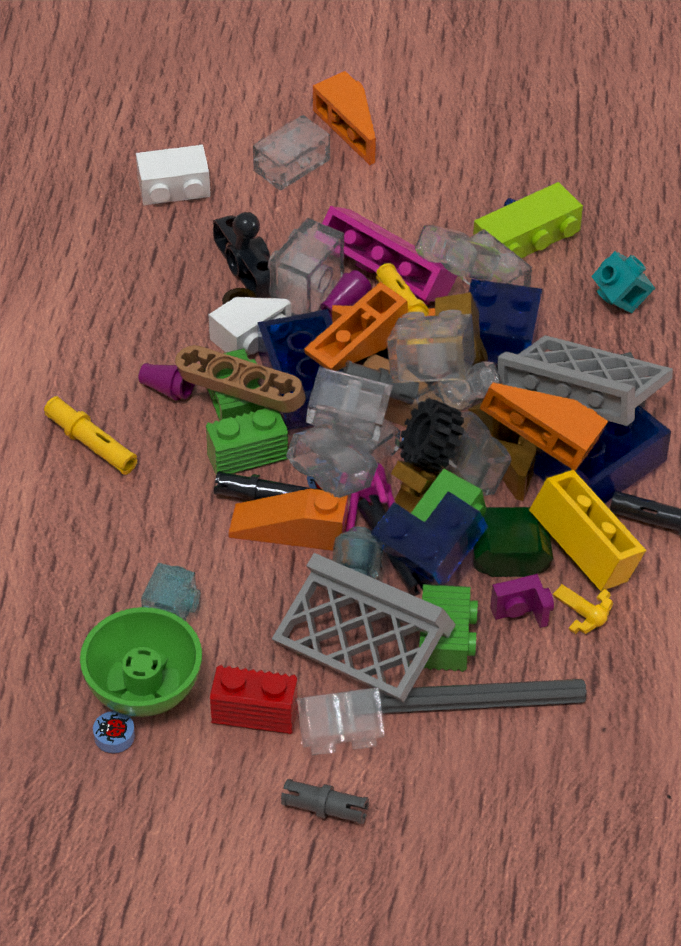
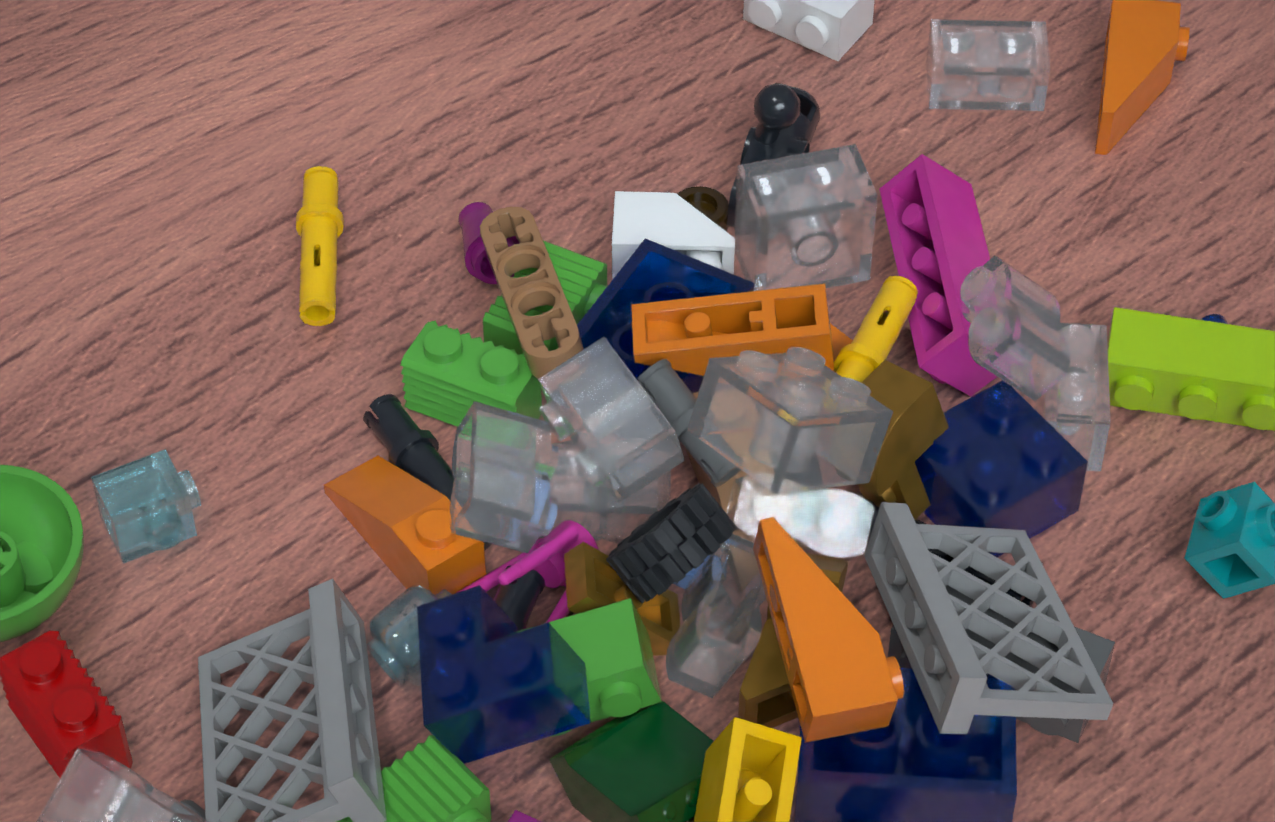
camera: 45 degrees right, 0 degrees up
magenta cone [320,270,372,320] -> none

